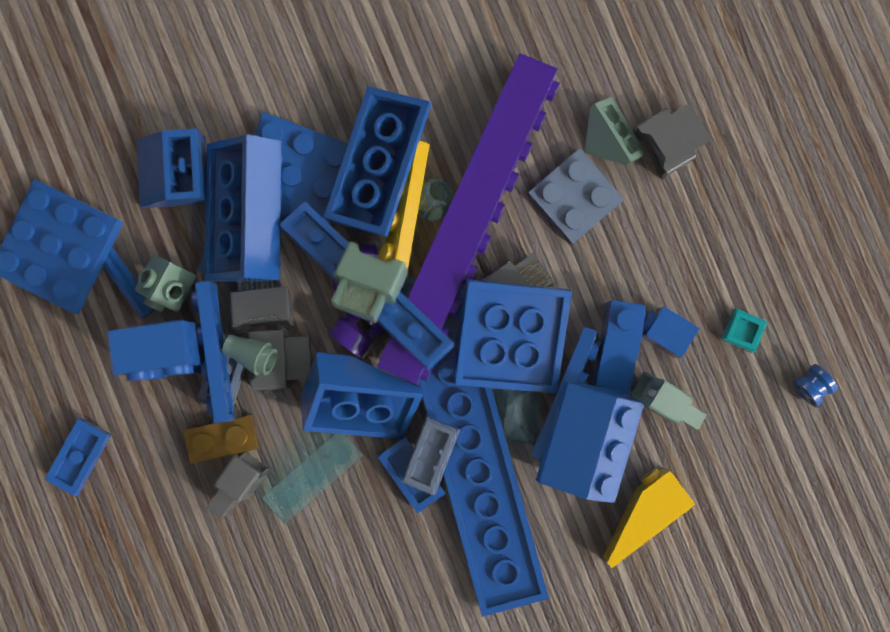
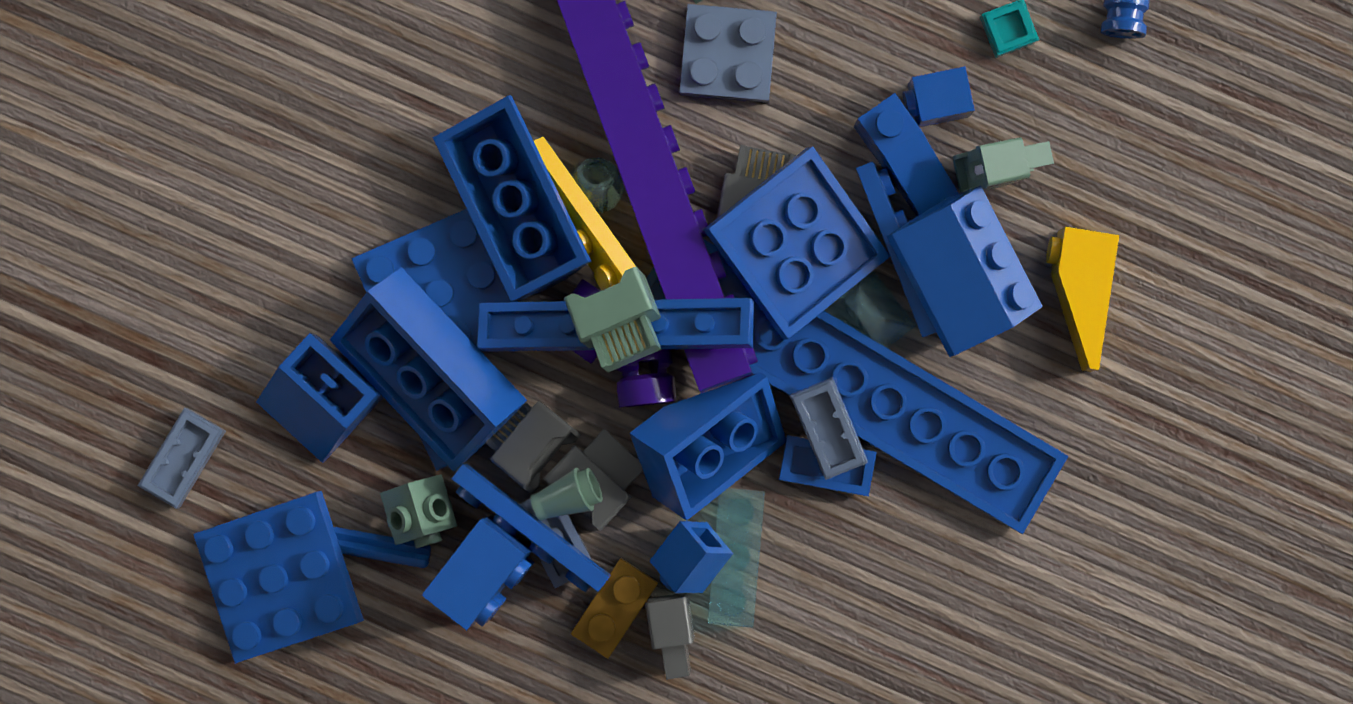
camera: 45 degrees left, 0 degrees up
none -> sand blue plate [137,408,226,509]
none -> blue brick [650,521,733,593]

